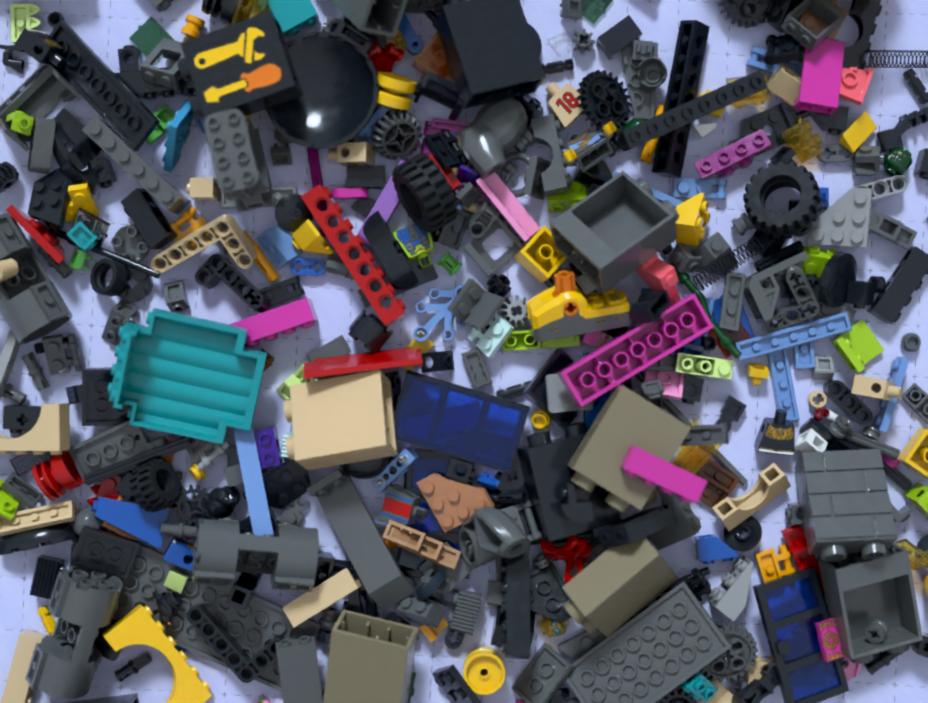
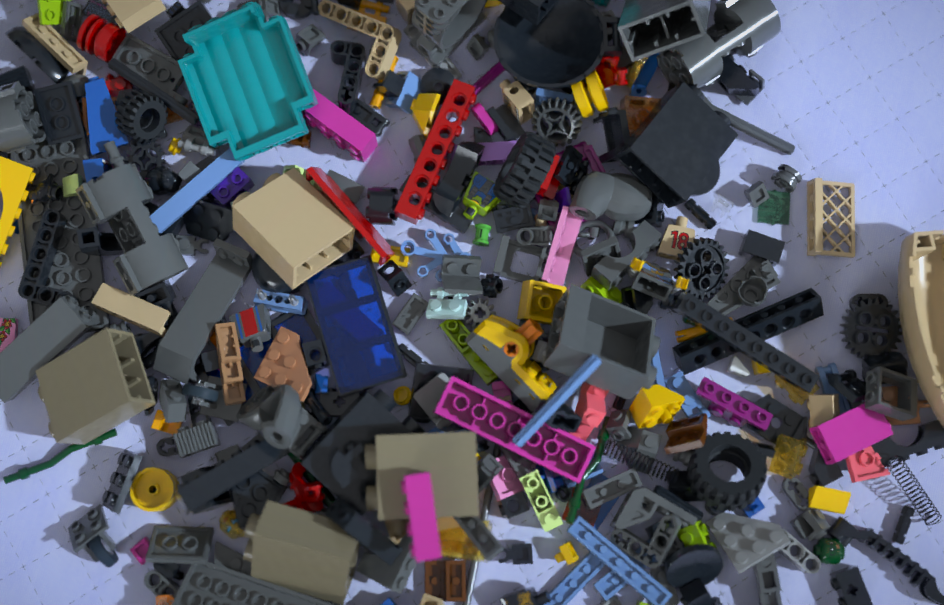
camera: 50 degrees right, 10 degrees down
blue beam [290,258,326,276] -> none
dark grey gear [571,29,595,54] -> none
none -> black panel [373,70,406,97]
none -> medium blue axle [512,354,602,447]
none -> reddish brown slope [664,413,707,455]

